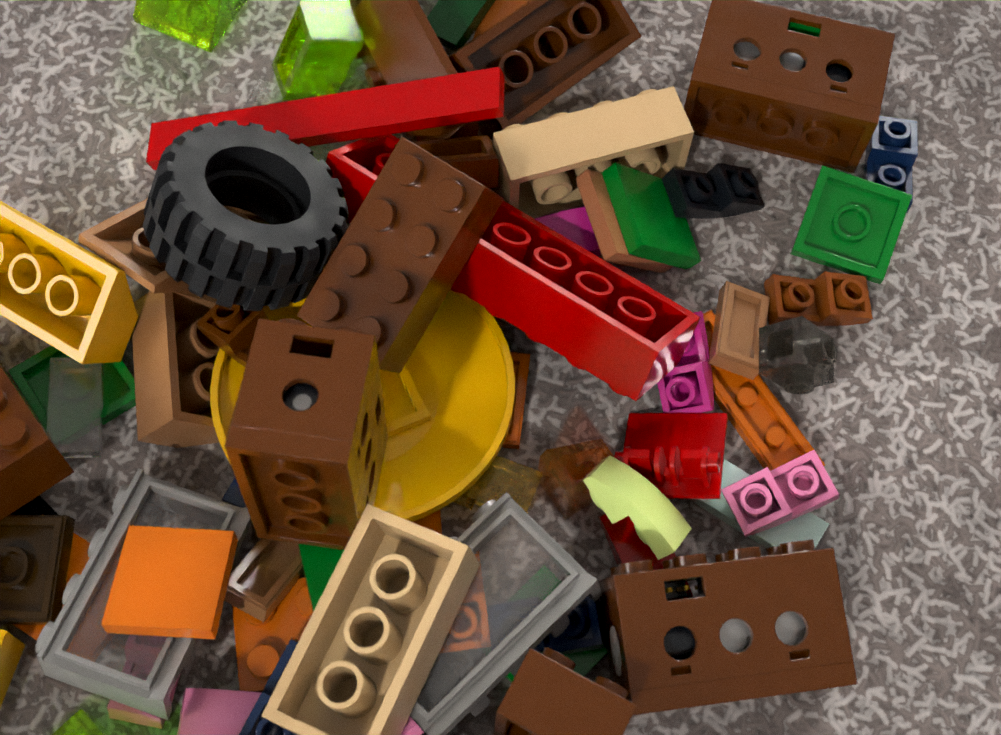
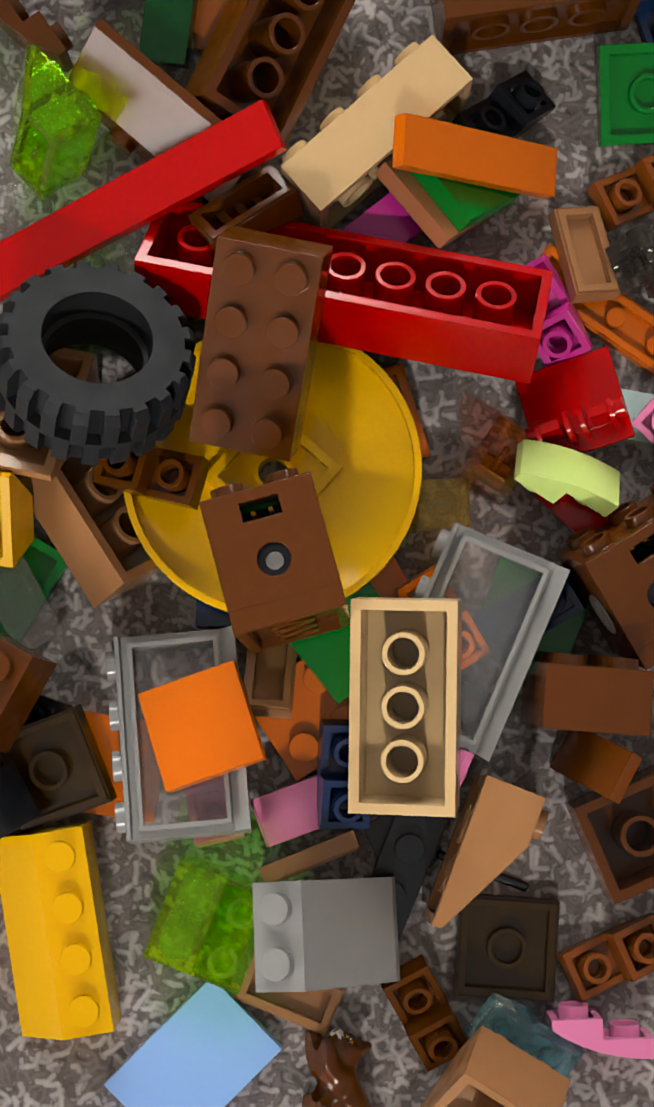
camera: 20 degrees left, 20 degrees up
none -> orange tile [392,113,558,199]

